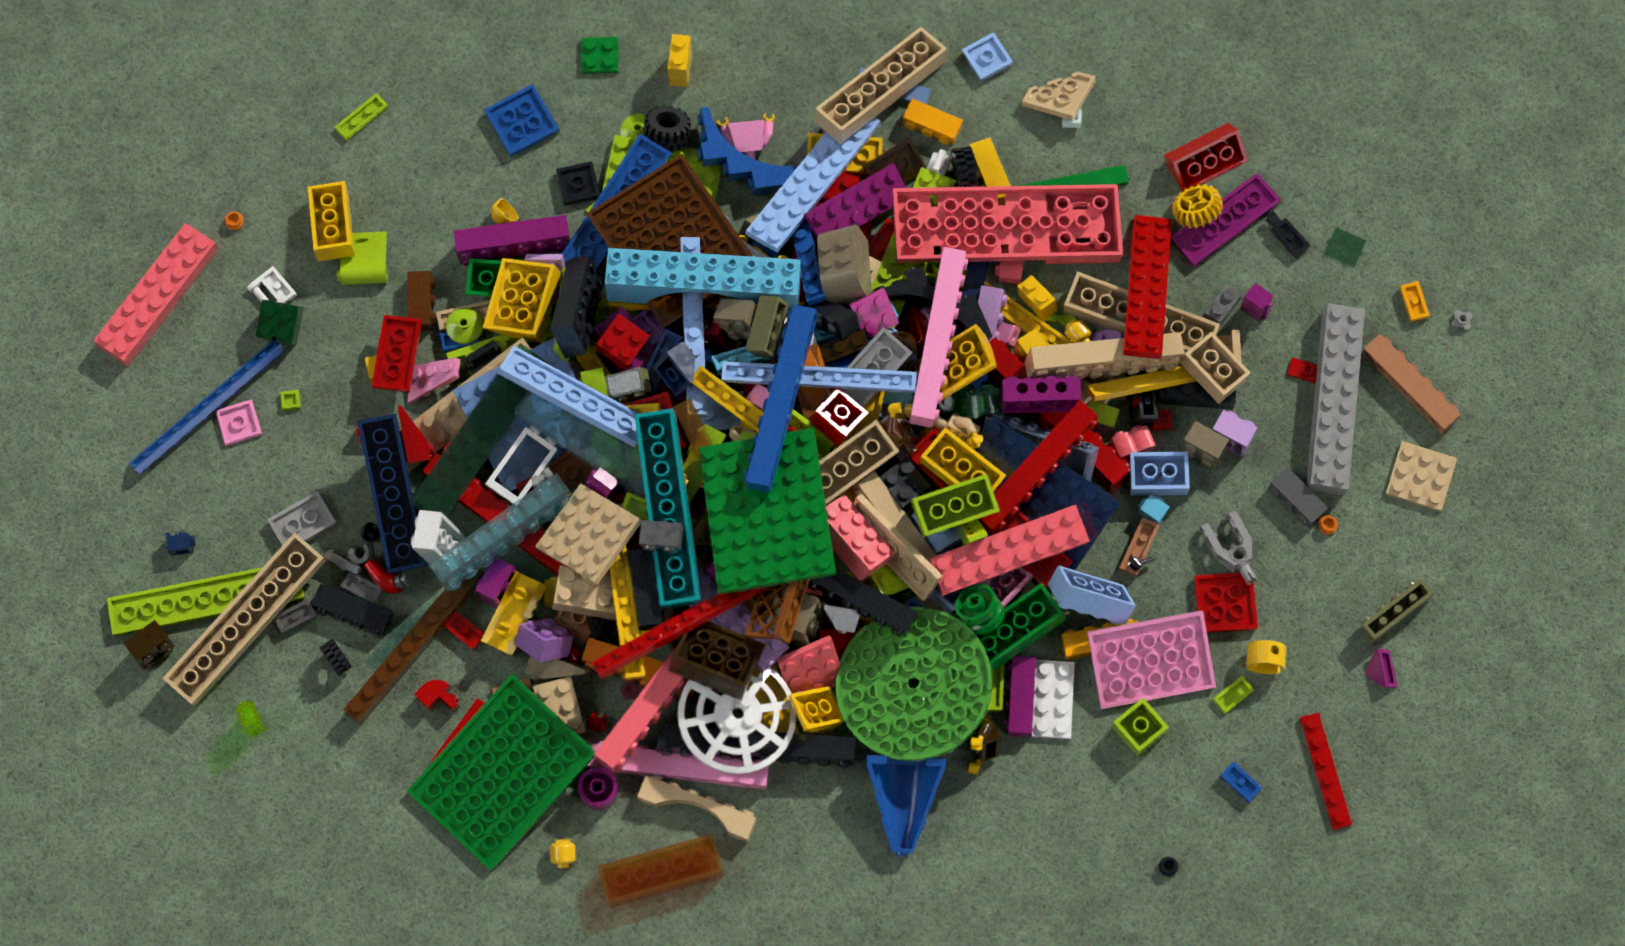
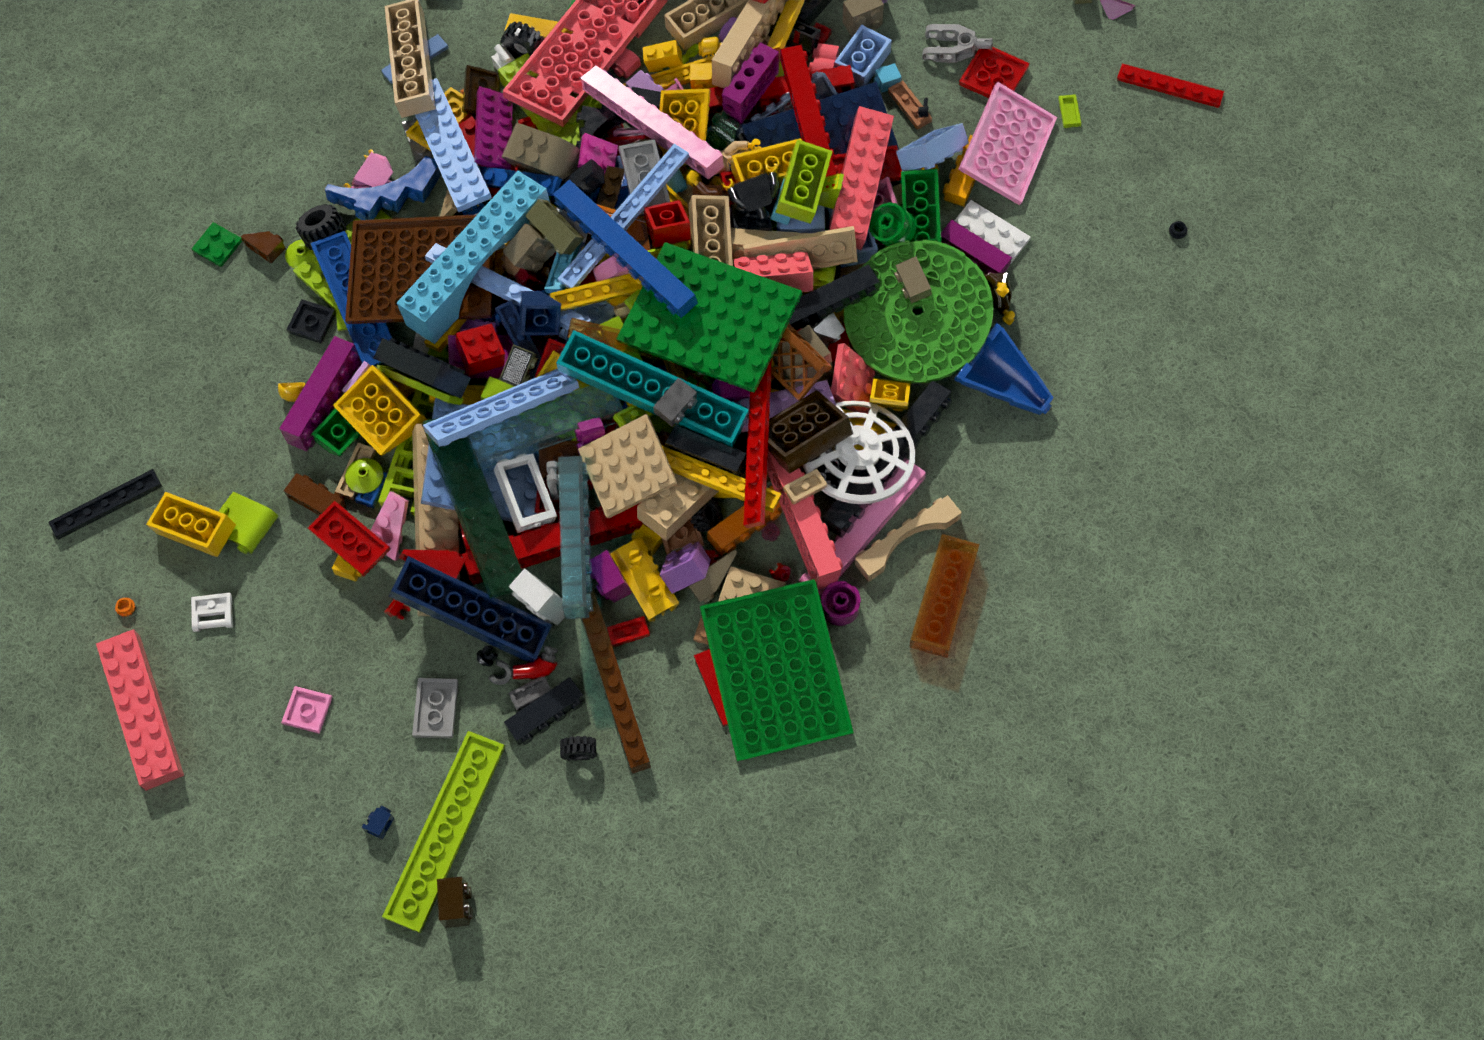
camera: 55 degrees left, 5 degrees down
blue plate [128,340,284,474] -> none
tan brick [162,532,326,706] -> none
clear neon green brick [235,700,267,738] -> none
dark green piece [255,299,304,344] -> none
flat silver plate [274,599,317,635] -> none
lime tile [280,390,301,411] -> none
flat silver plate [323,549,364,574] -> none
lime tile [334,93,389,142] -> none
red brick [414,680,460,713] -> none
black hinge [461,340,502,375] -> none
blue plate [484,84,560,157] -> none
yellow head [550,839,576,868] -> none
yellow brick [668,34,692,87] -> none
light orange brick [903,98,963,145] -> none
lime brick [1112,698,1169,757] -> none
blue plate [1220,761,1262,803] -> none
yellow piece [1246,640,1286,674] -> none
none -> black plate [48,469,163,540]
none -> reddish brown slope [241,231,286,264]
none -> black torso [722,163,779,220]
none -> tan plate [783,469,827,505]
none -> dark tan brick [894,257,932,304]

